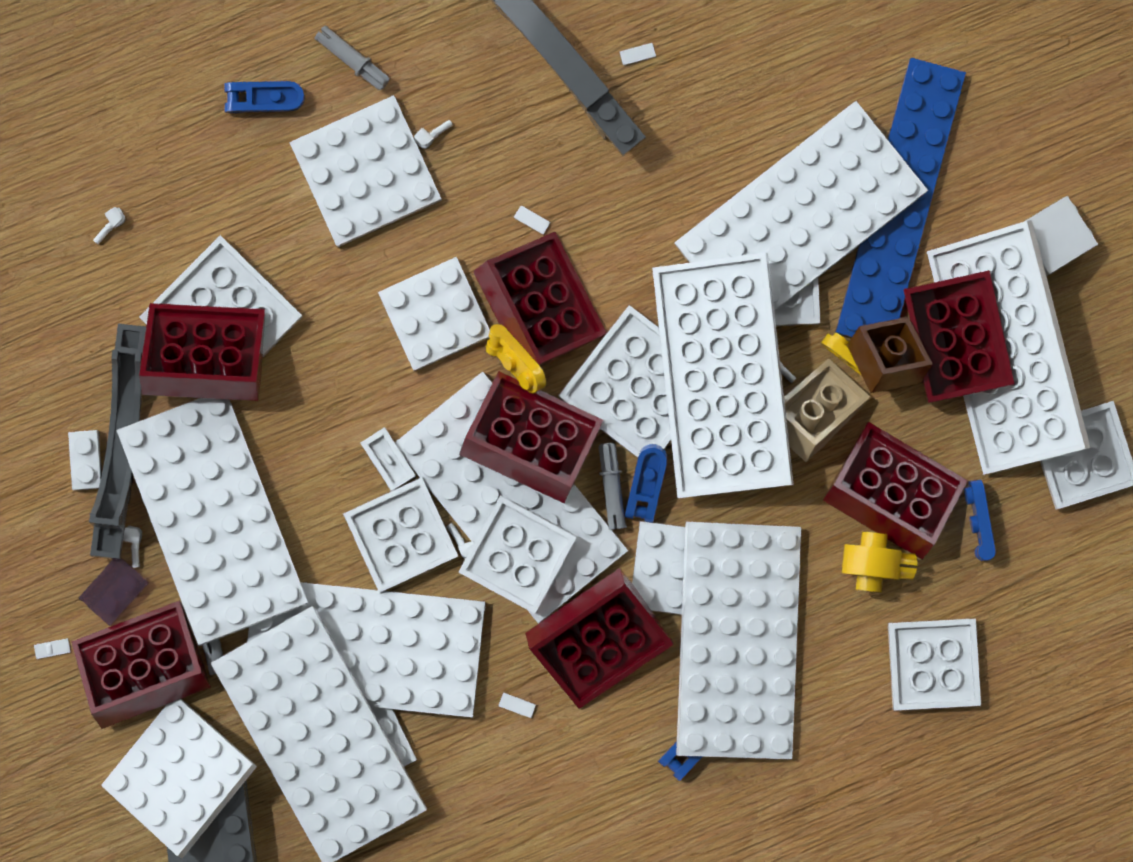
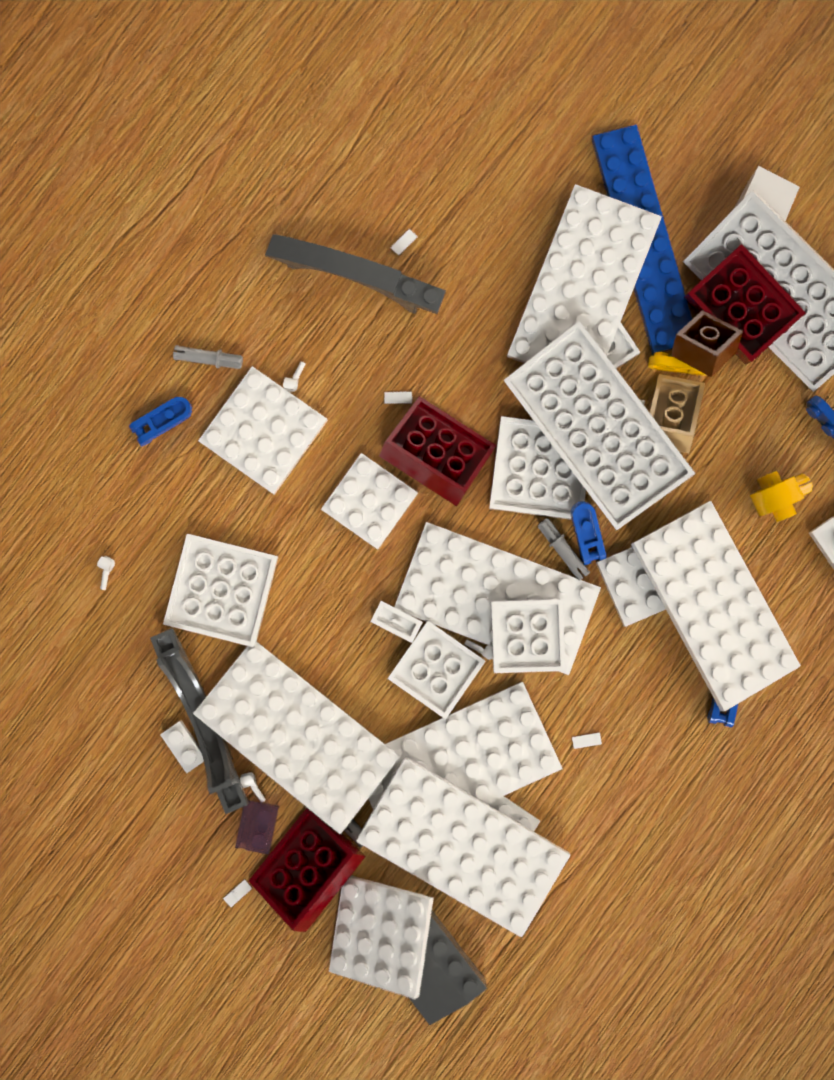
camera: 30 degrees left, 0 degrees up
dark red slope [139,303,265,401] -> none
dark red slope [459,371,603,503] -> none
yellow plate [486,324,546,393] -> none
dark red slope [525,568,674,709] -> none
dark red slope [823,422,968,560] -> none

